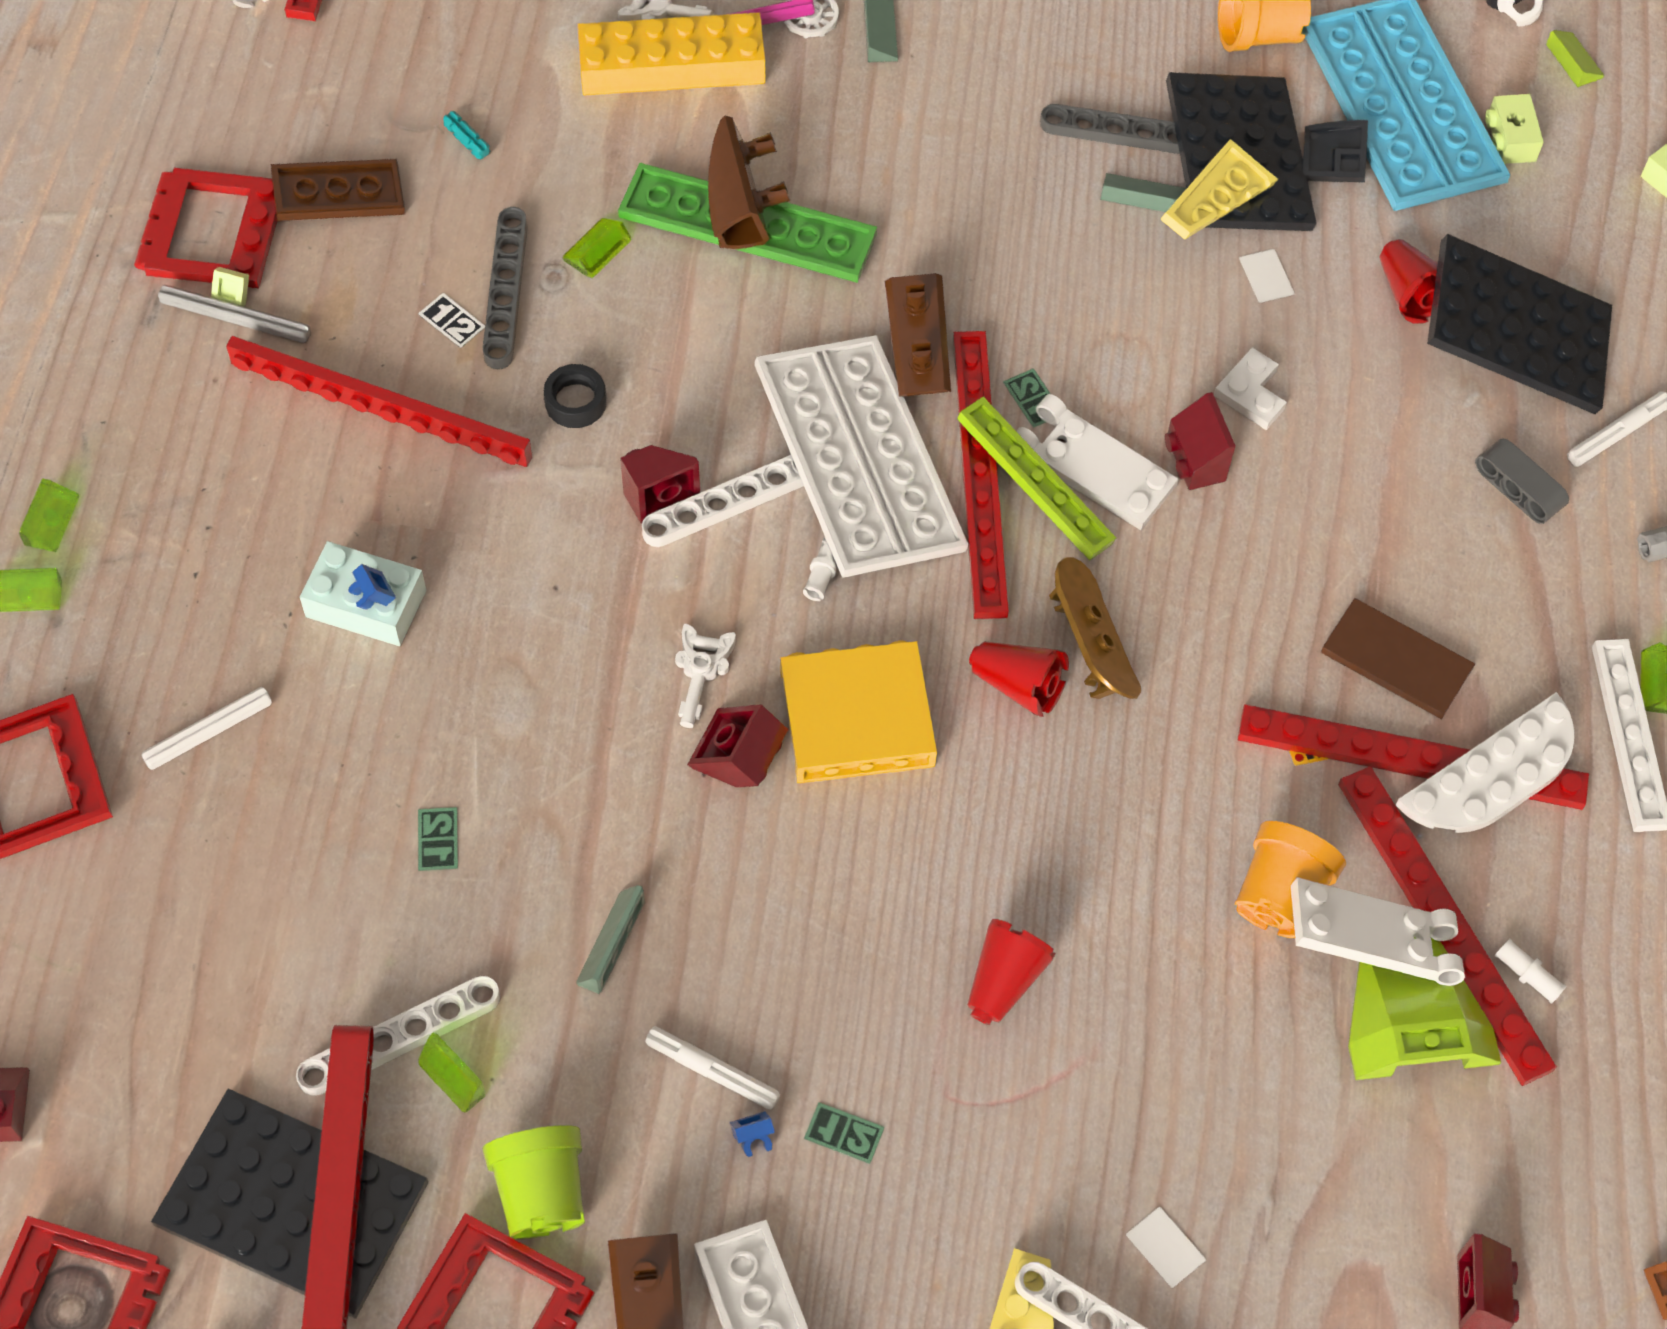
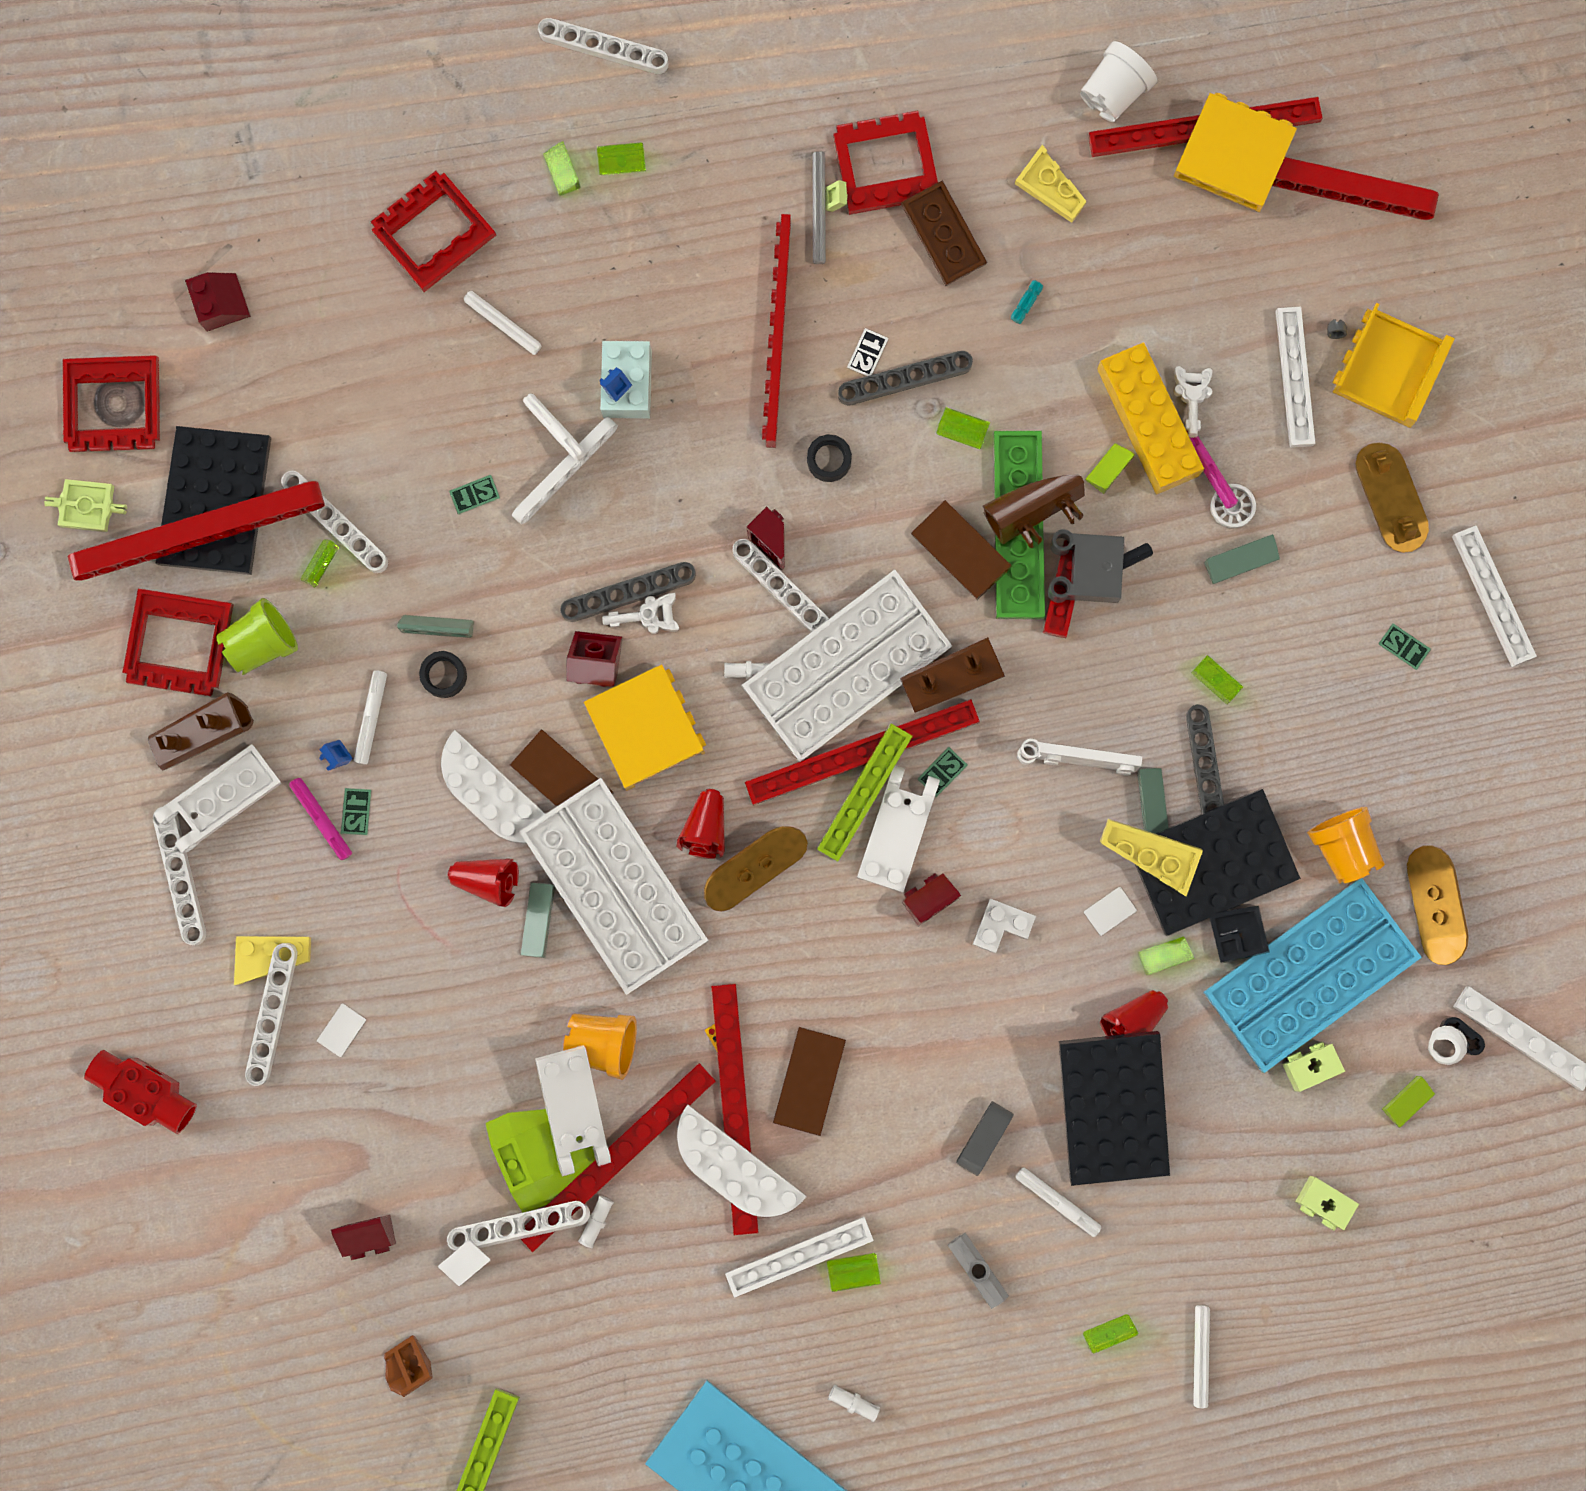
camera: 80 degrees right, 20 degrees up
none -> dark pink axle [289,778,352,860]
none -> black tyre [419,651,467,698]
none -> white sticker [438,1240,490,1286]
none -> white plate [441,730,545,843]
none -> white beam [447,1201,590,1251]
none -> reddish brown tile [510,729,614,807]
none -> white beam [512,417,618,525]
none -> white plate [519,778,708,995]
none -> slope [521,883,555,958]
none -> white axle [523,393,586,461]
none -> dark grey beam [560,562,696,622]
none -> reddish brown tile [911,500,1012,600]
none -> light yellow wing [1015,145,1086,223]
none -> white hinge [1017,739,1142,776]
none -> red plate [1043,540,1075,639]
none -> dark grey piece [1048,529,1153,603]
none -> lime slope [1085,443,1135,494]
none -> clear neon green slope [1138,936,1195,976]
none -> clear neon green slope [1191,655,1243,705]

